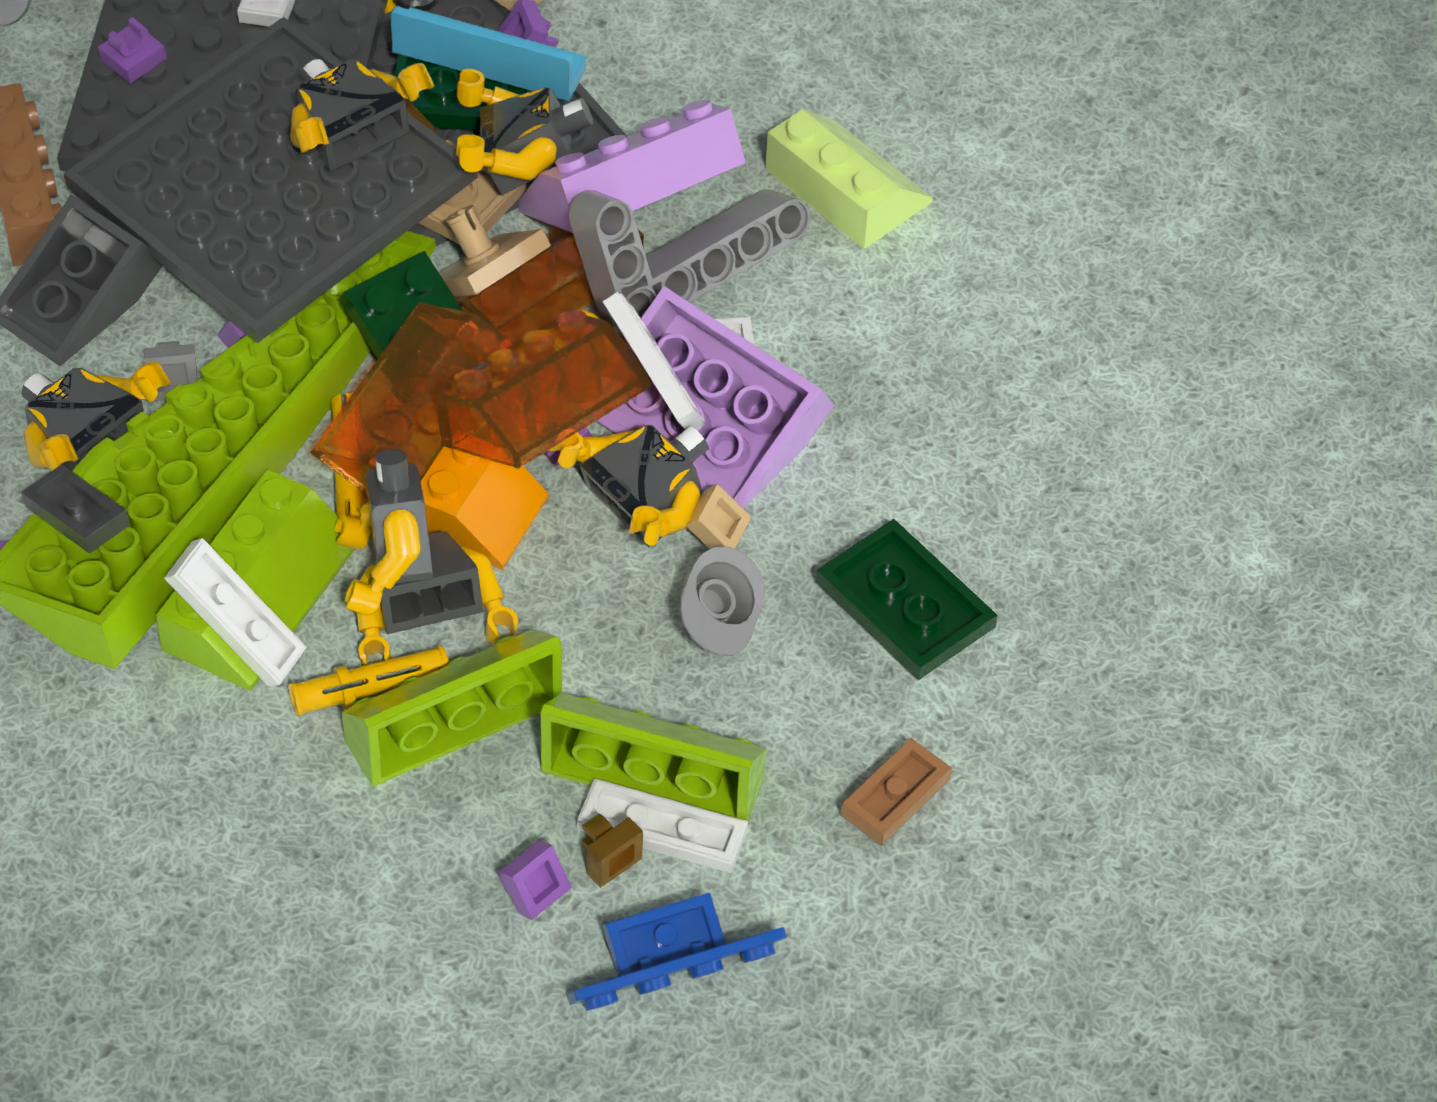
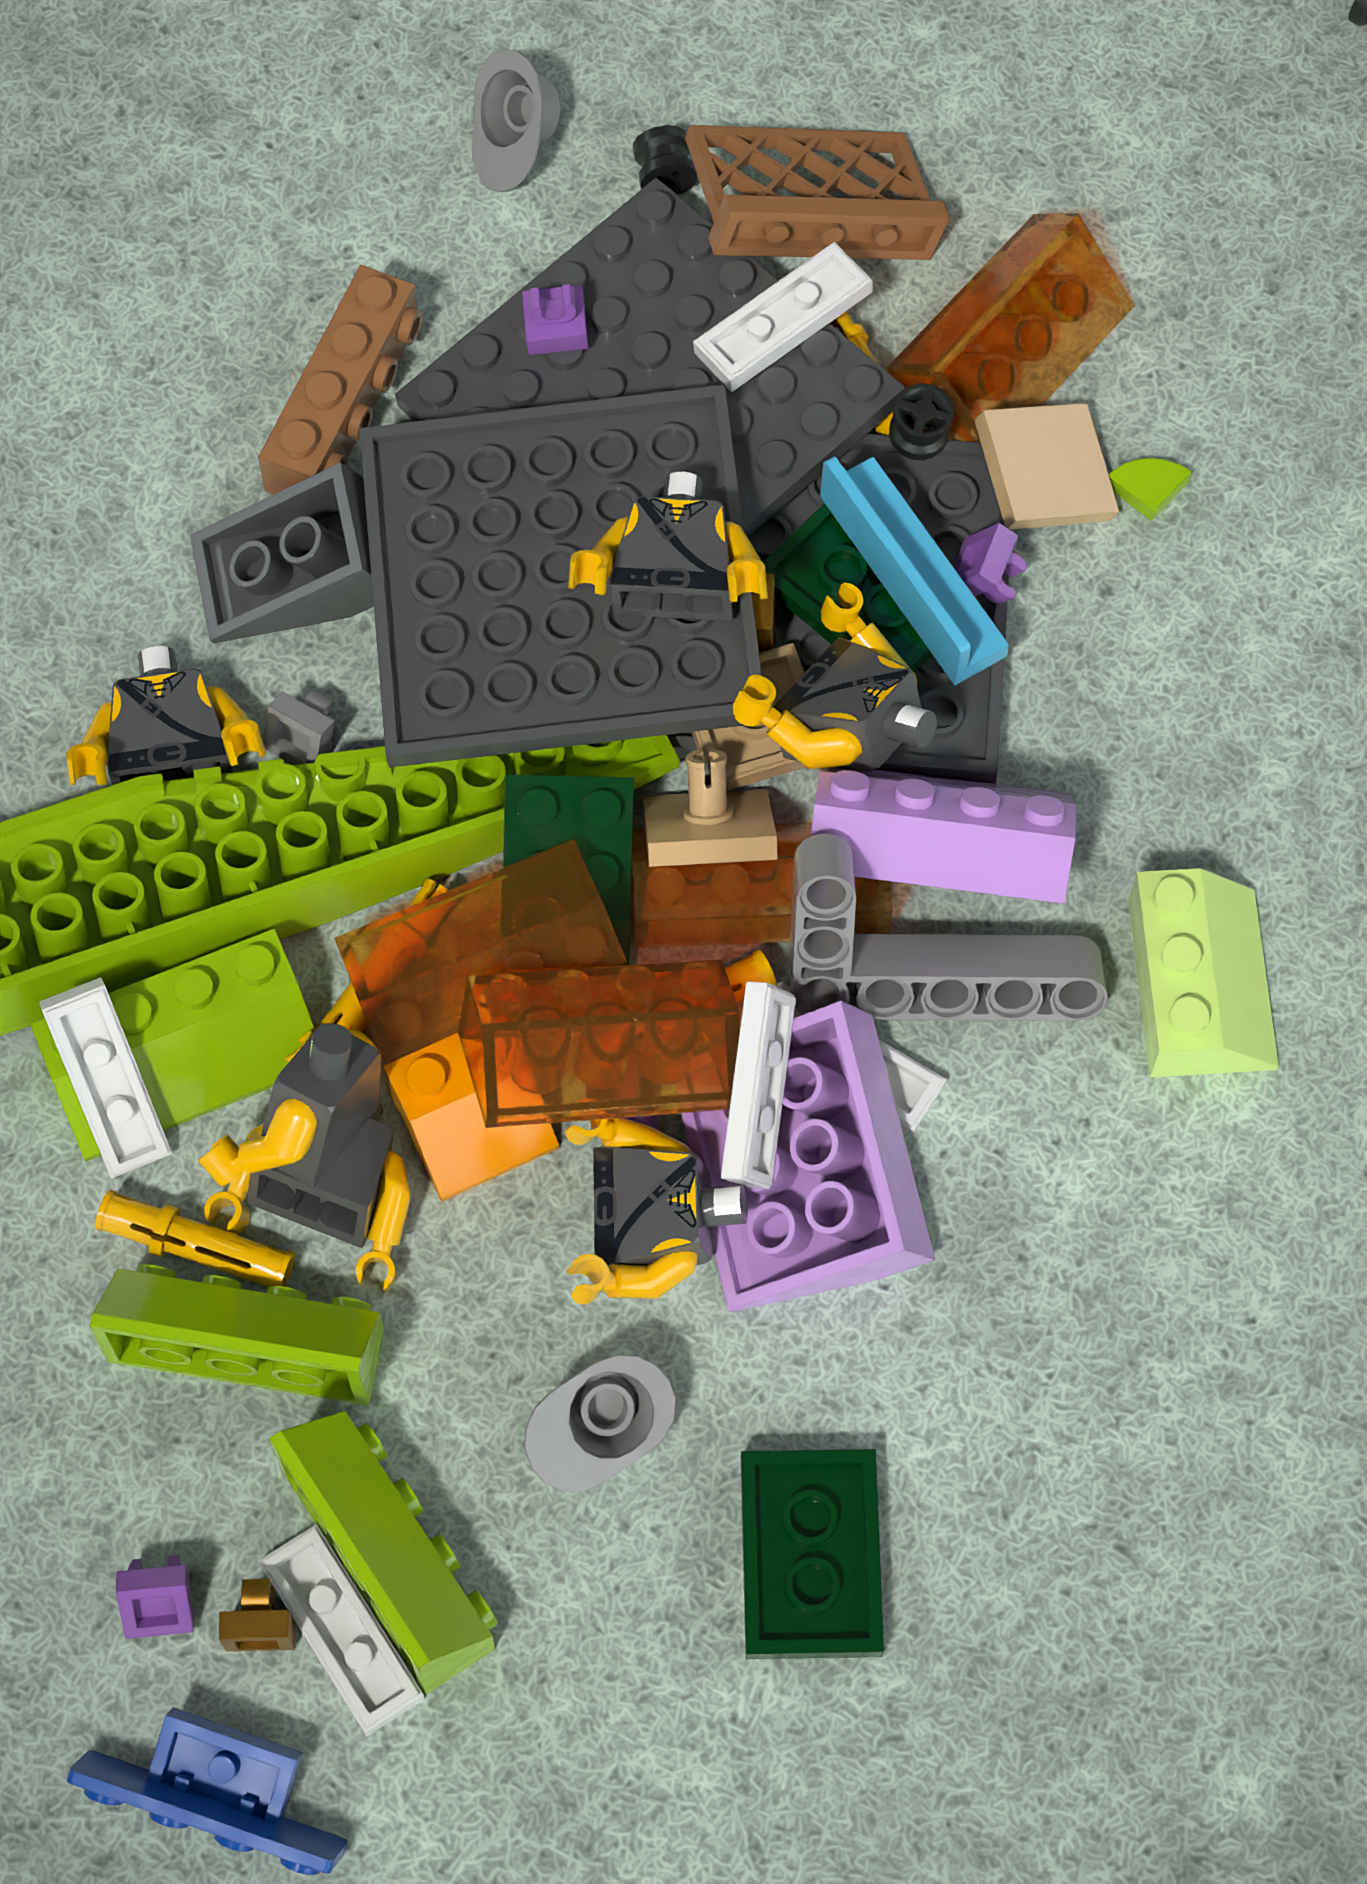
camera: 40 degrees right, 15 degrees up
flat silver plate [21,464,130,554] -> none
tan plate [686,484,752,549] -> none
medium nougat plate [841,738,952,846] -> none

